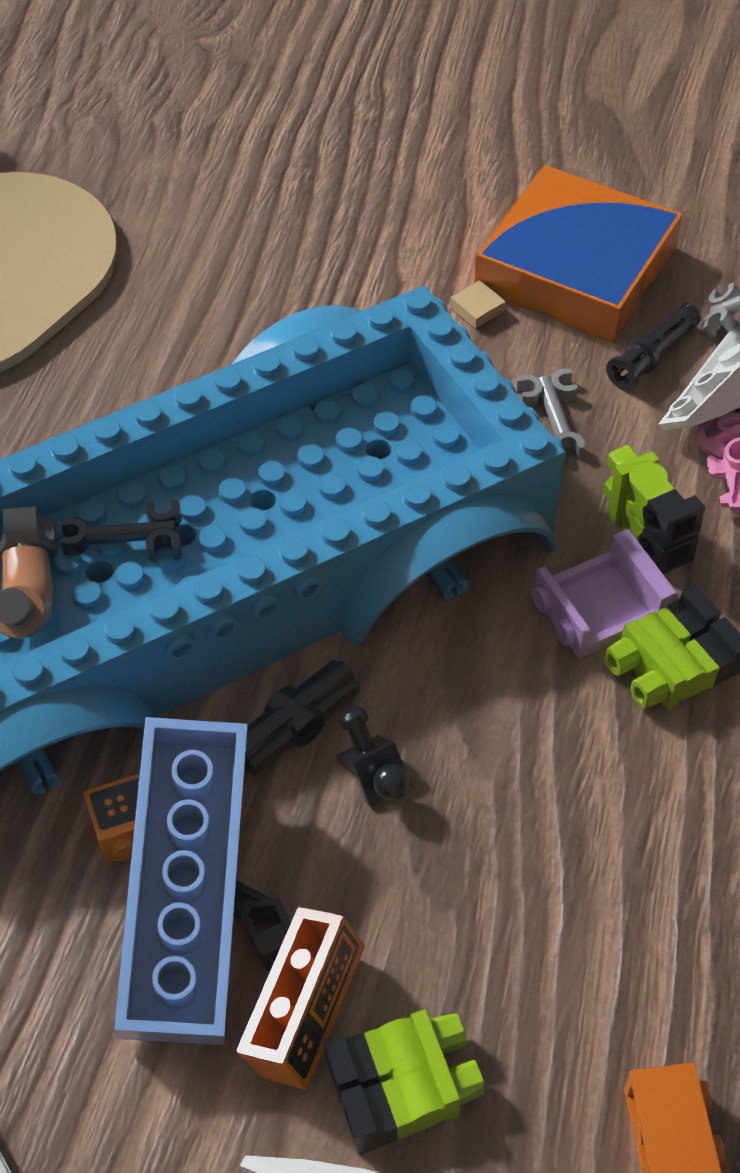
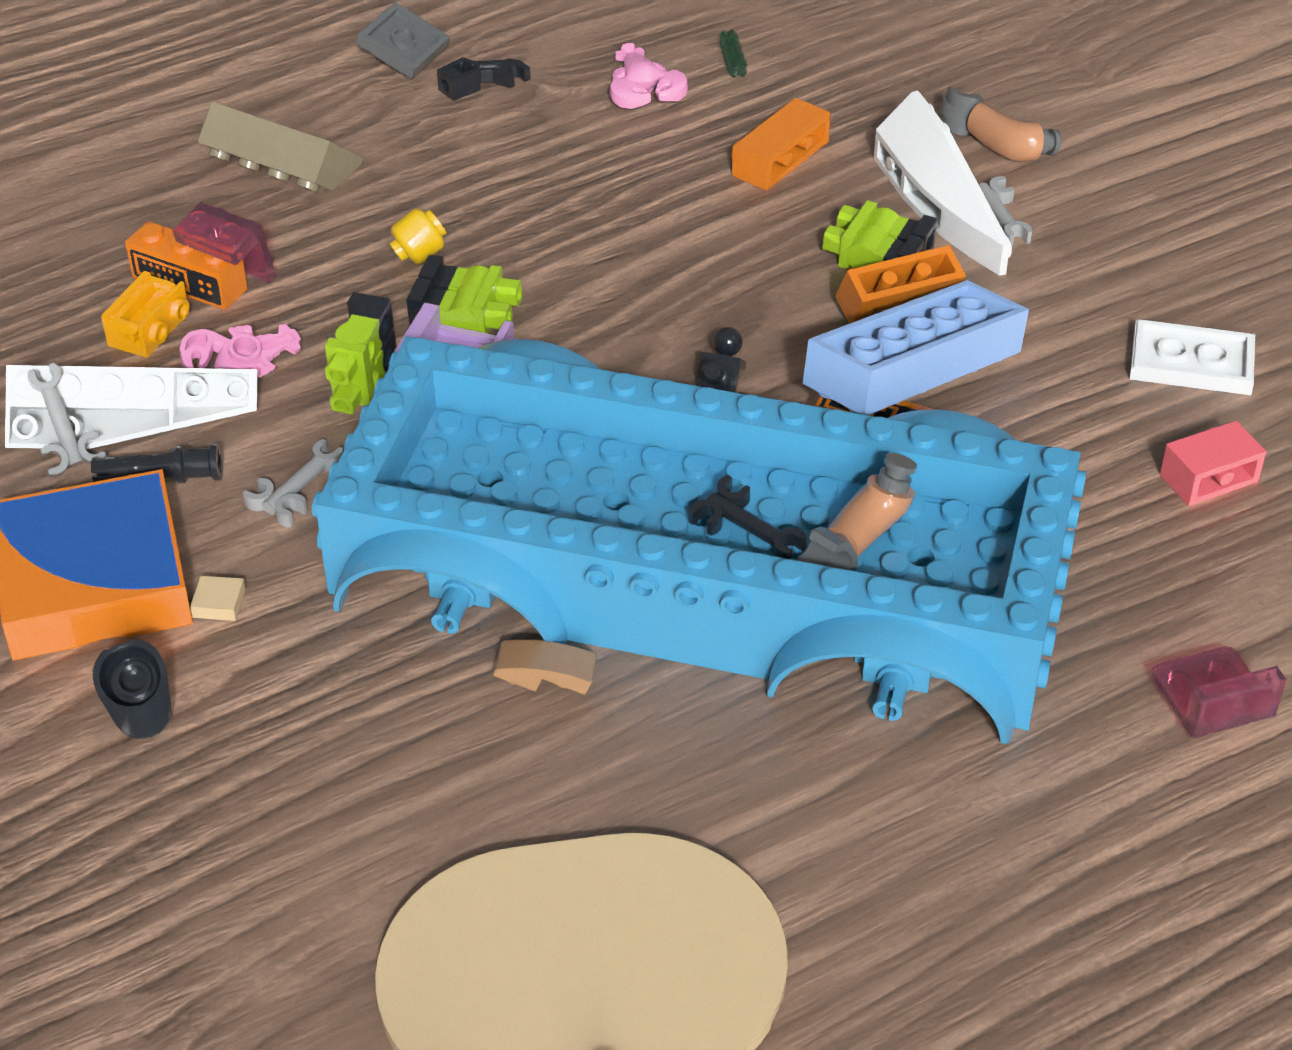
camera: 135 degrees left, 10 degrees down
none -> black piece [92,639,171,739]

